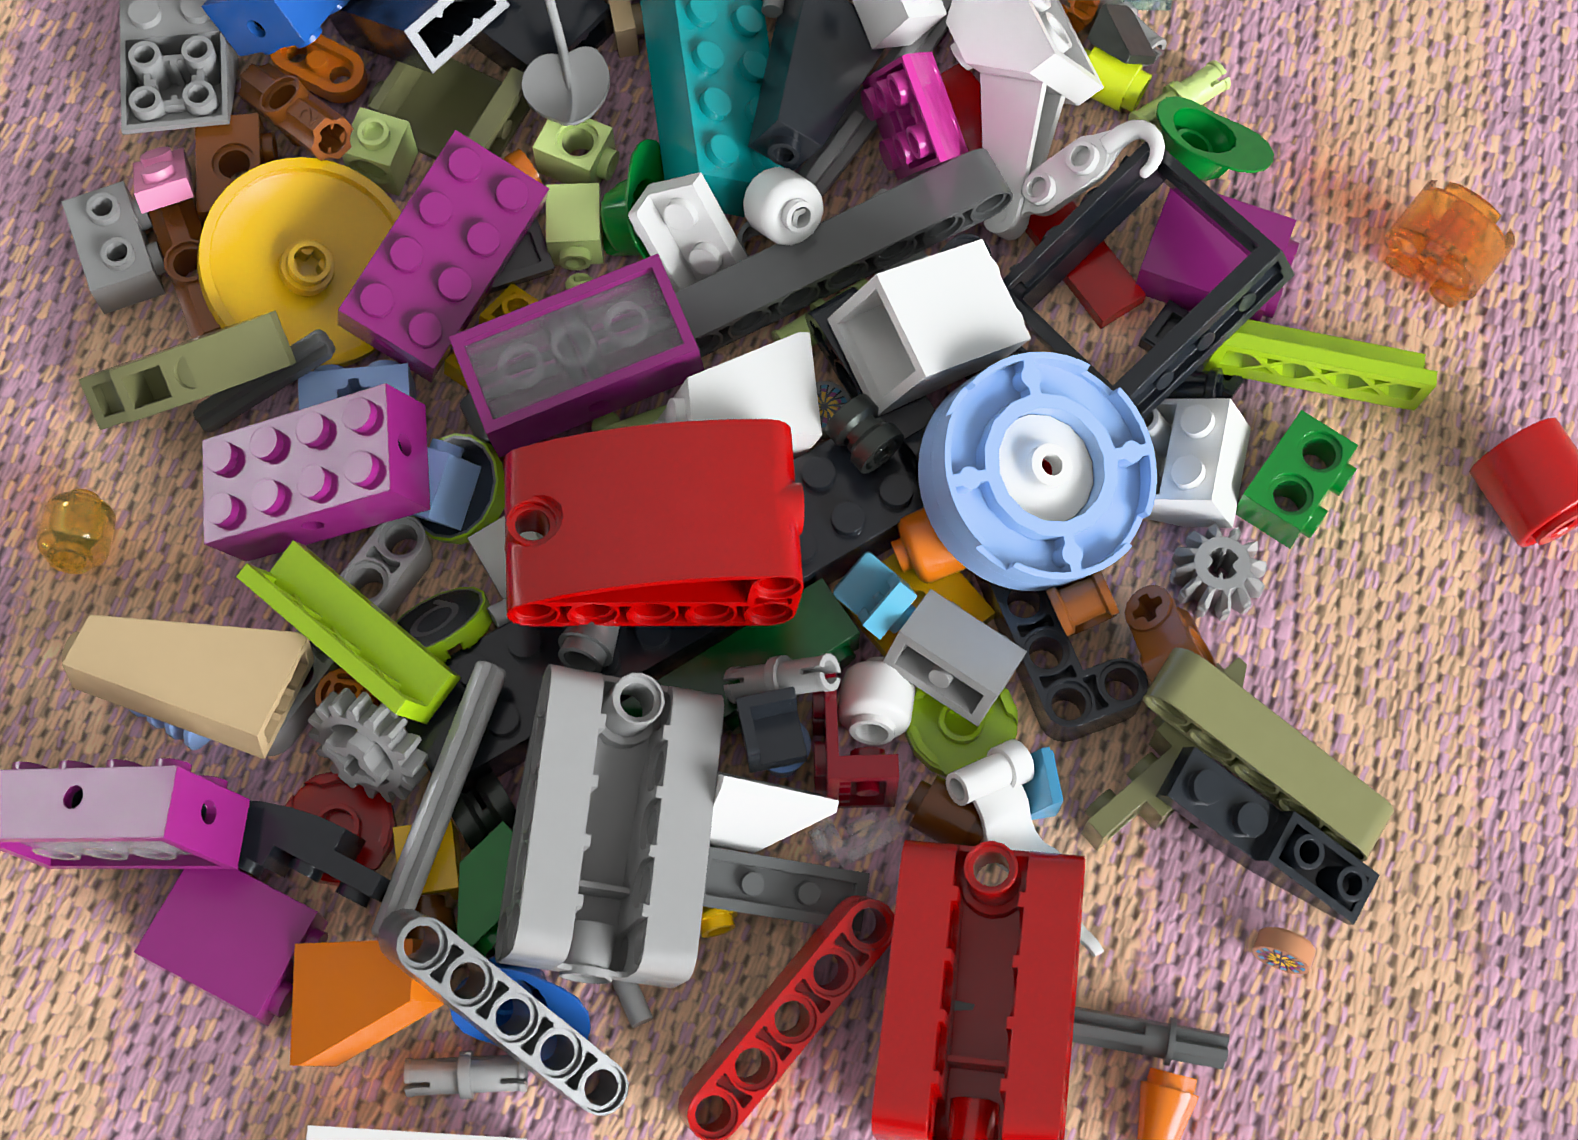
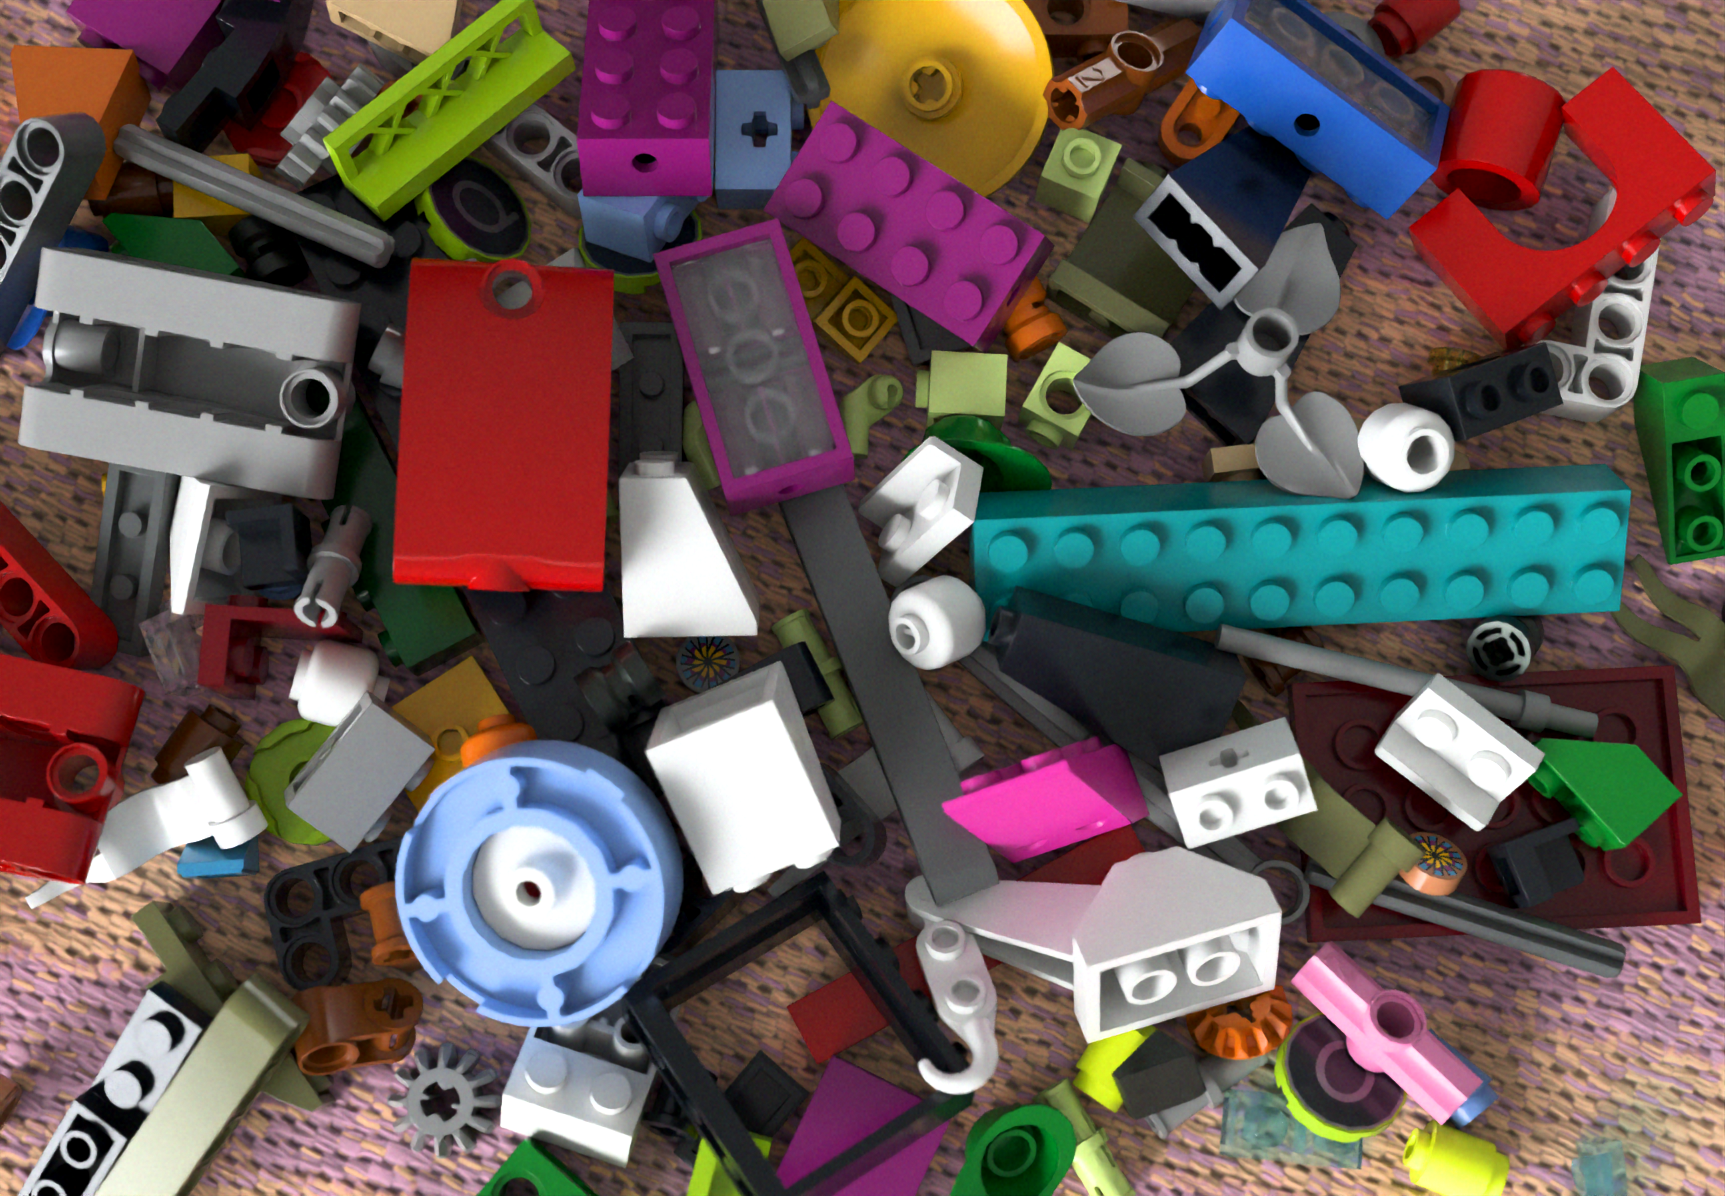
camera: 90 degrees right, 10 degrees up
medium azure bracket [833,552,917,640] -> none

